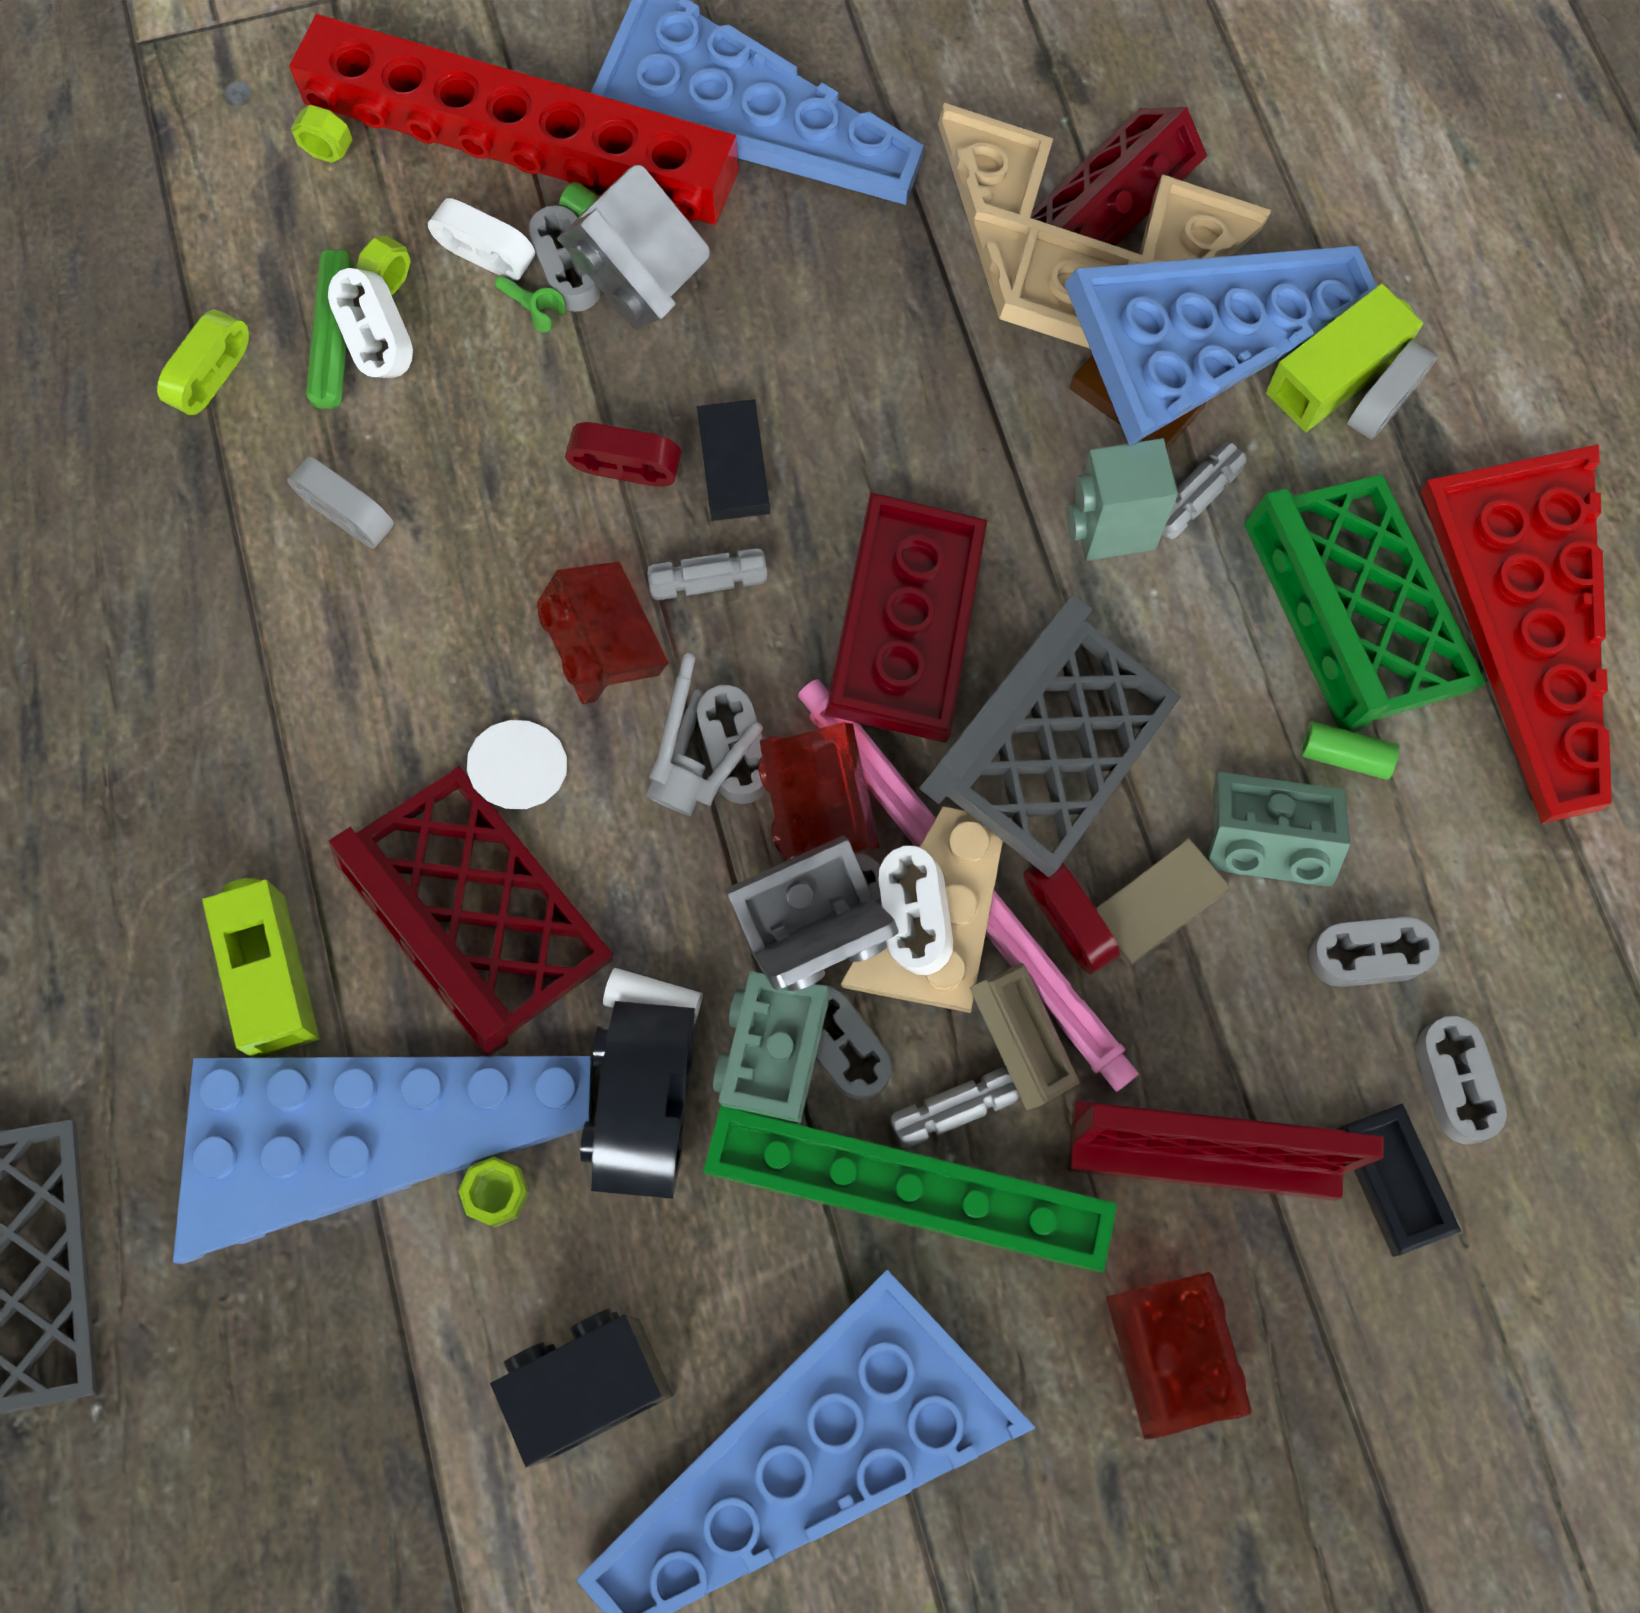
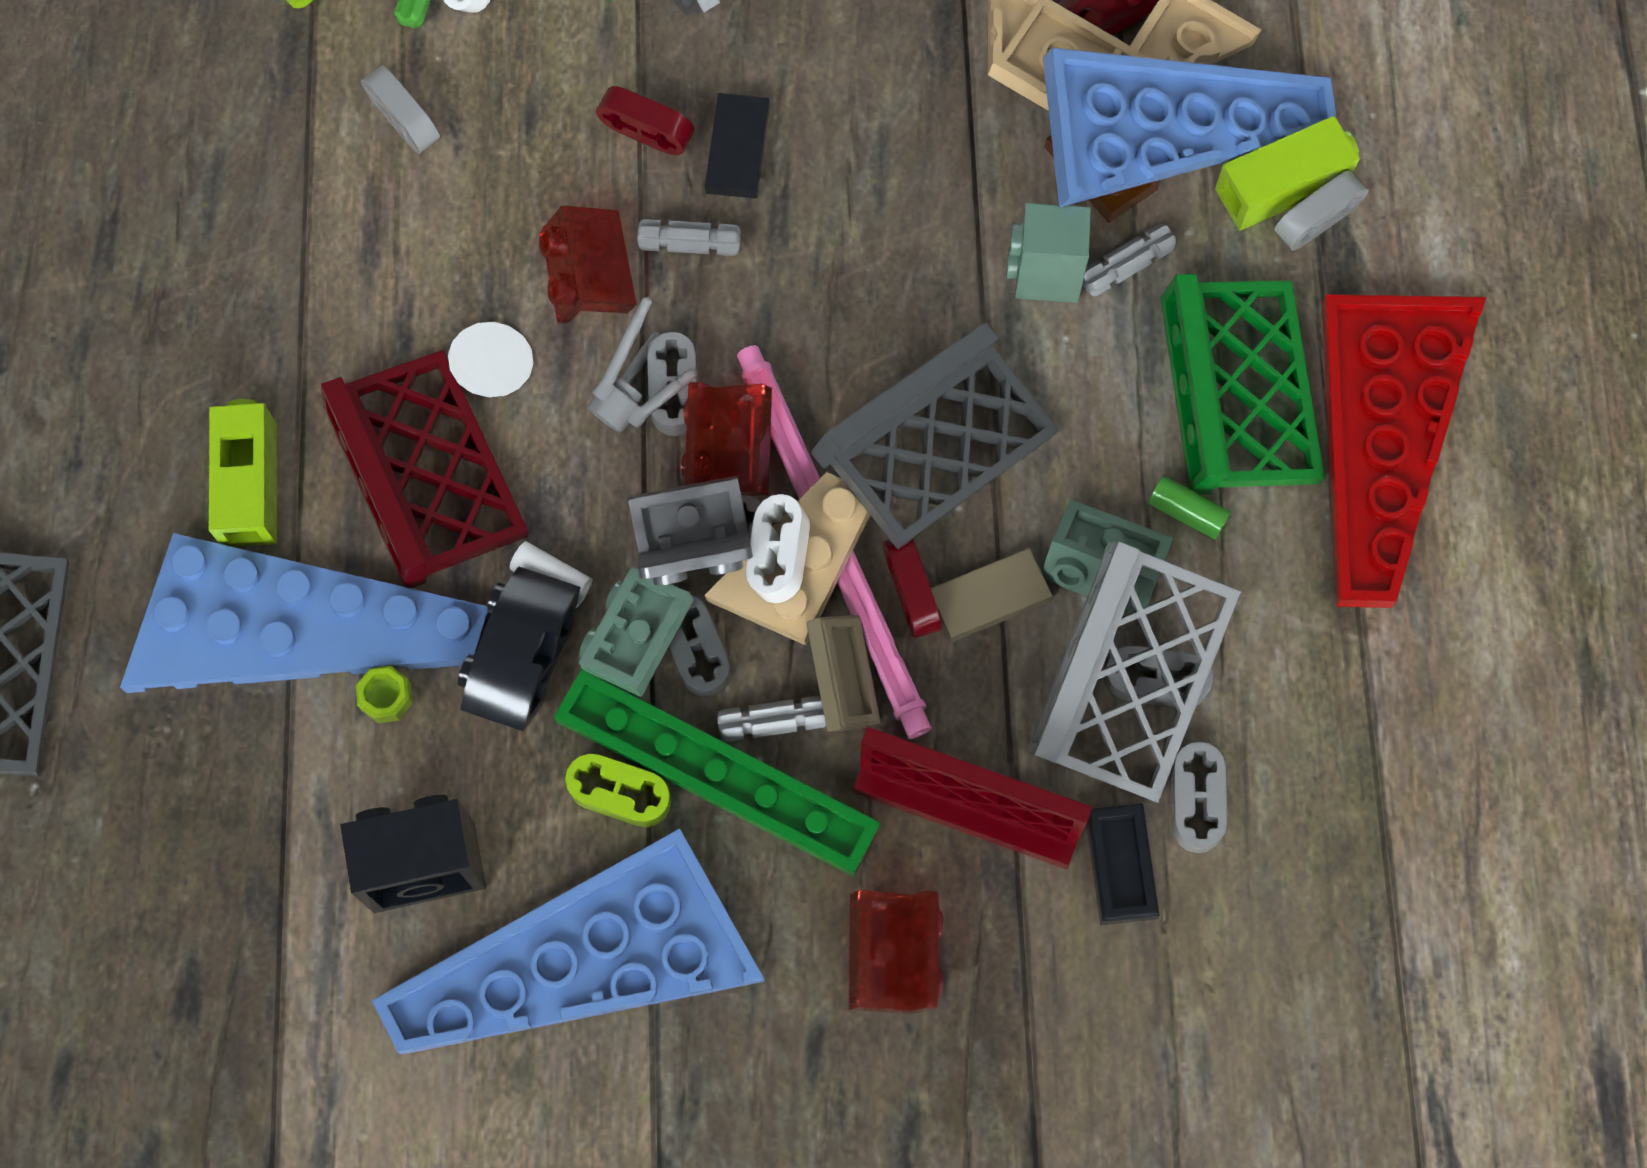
camera: 15 degrees right, 0 degrees up
dark red tile [824,492,987,743] -> none
none -> lime beam [565,754,671,827]
none -> light grey fence [1027,541,1241,803]

